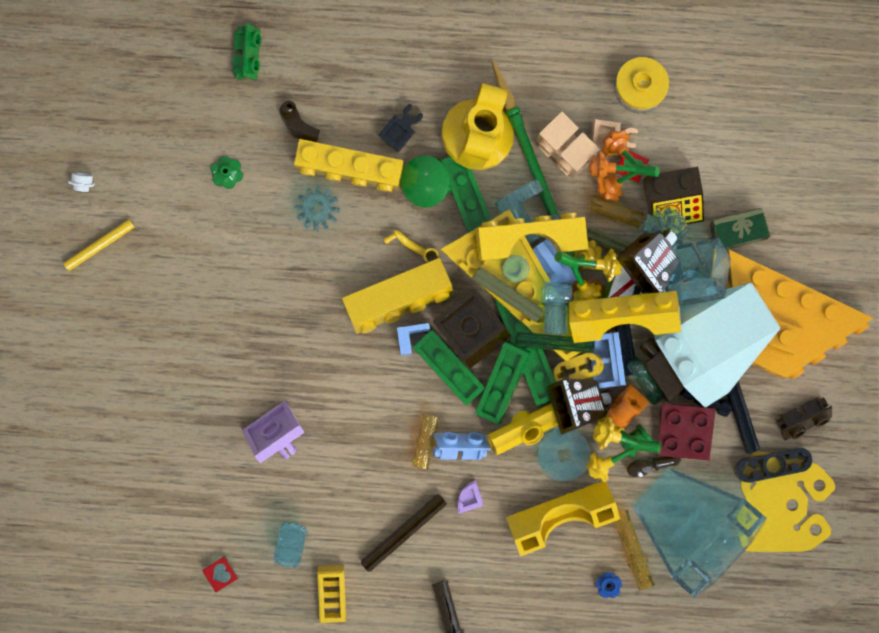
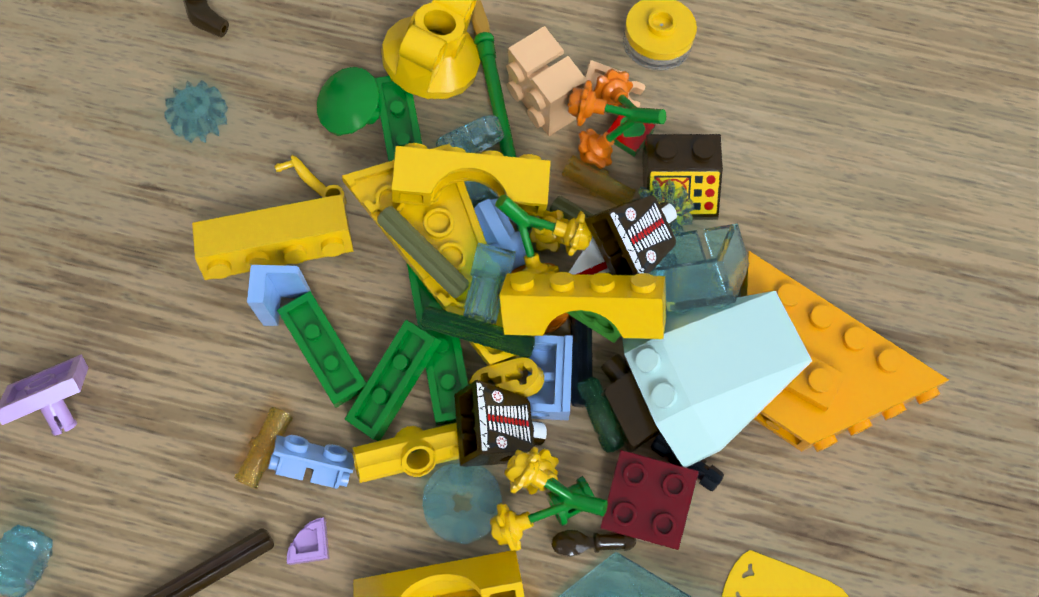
camera: 10 degrees right, 15 degrees down
green plant [211,156,243,189] -> none
yellow brick [294,139,404,192] -> none
black plate [378,104,423,153] -> none
dark brown container [432,289,511,369] -> none
clear light blue tile [502,256,530,283] -> none
orange piece [607,384,650,428] -> none
dark green piece [710,208,771,252] -> none
black axle [727,381,760,453] -> none
black beam [735,448,813,483] -> none
dark brown hinge [776,397,832,440] -> none

